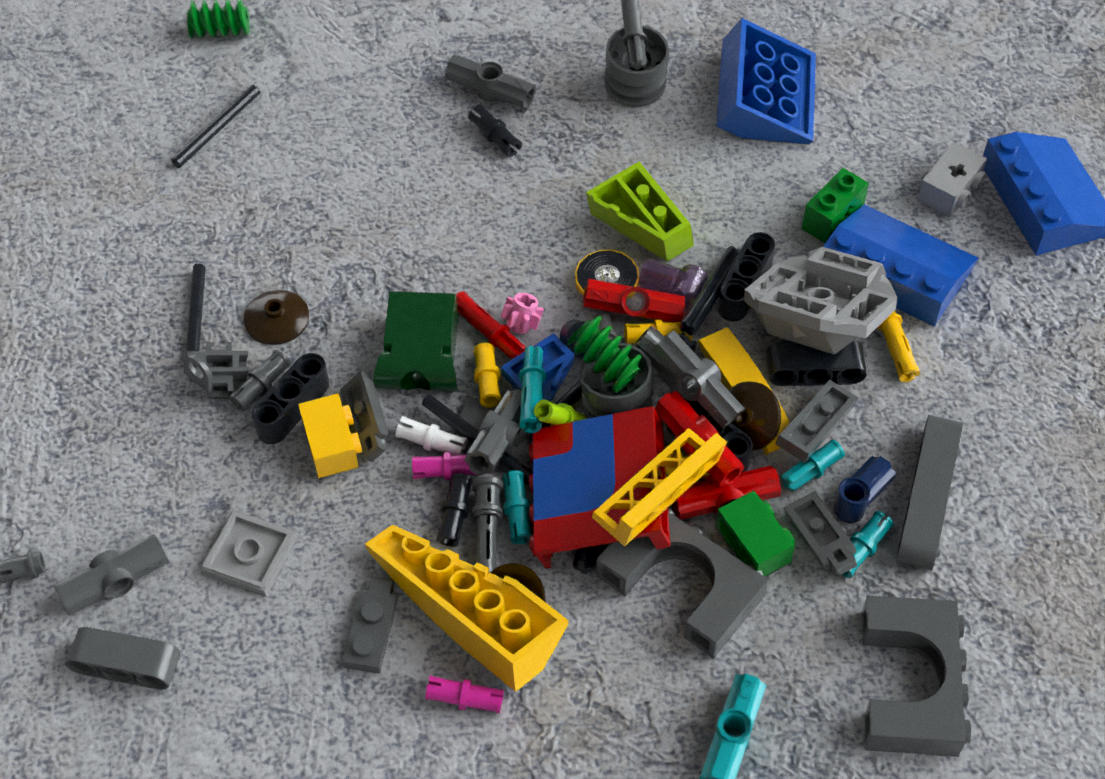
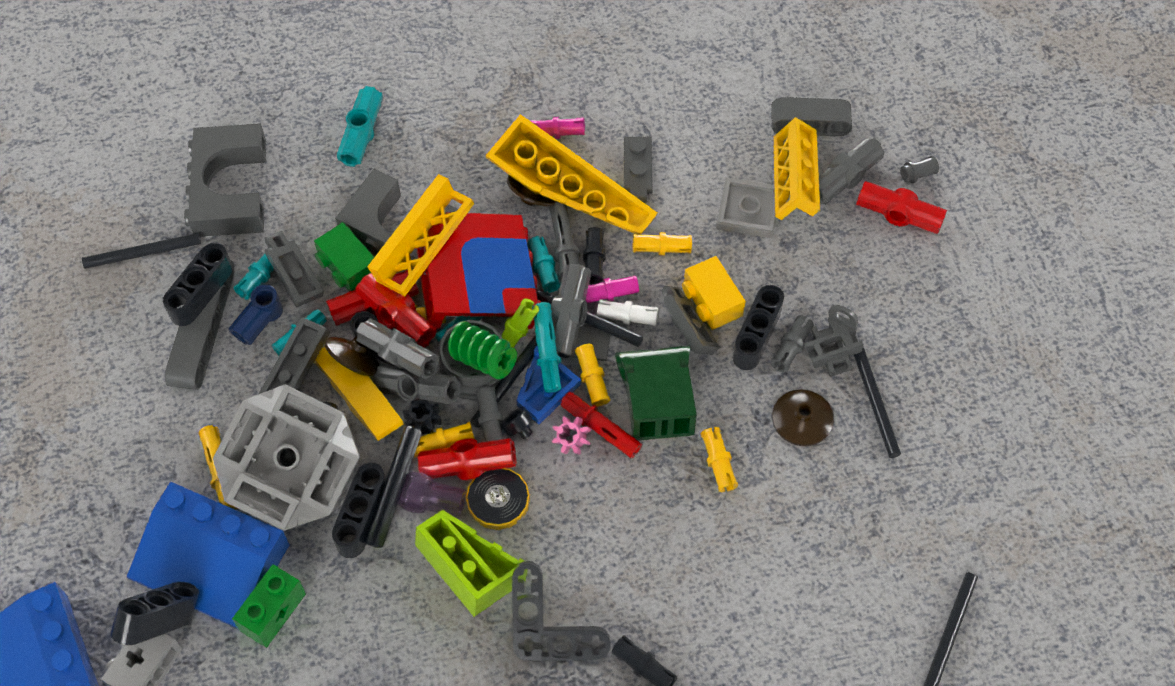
camera: 170 degrees right, 5 degrees up
none -> black bar [82,233,201,269]
none -> black beam [110,581,200,645]
none -> black beam [163,242,233,326]
none -> black beam [512,561,611,661]
none -> yellow pin [632,232,692,255]
none -> yellow pin [701,427,738,492]
none -> yellow fence [773,117,820,220]
none -> red piece [856,181,947,234]

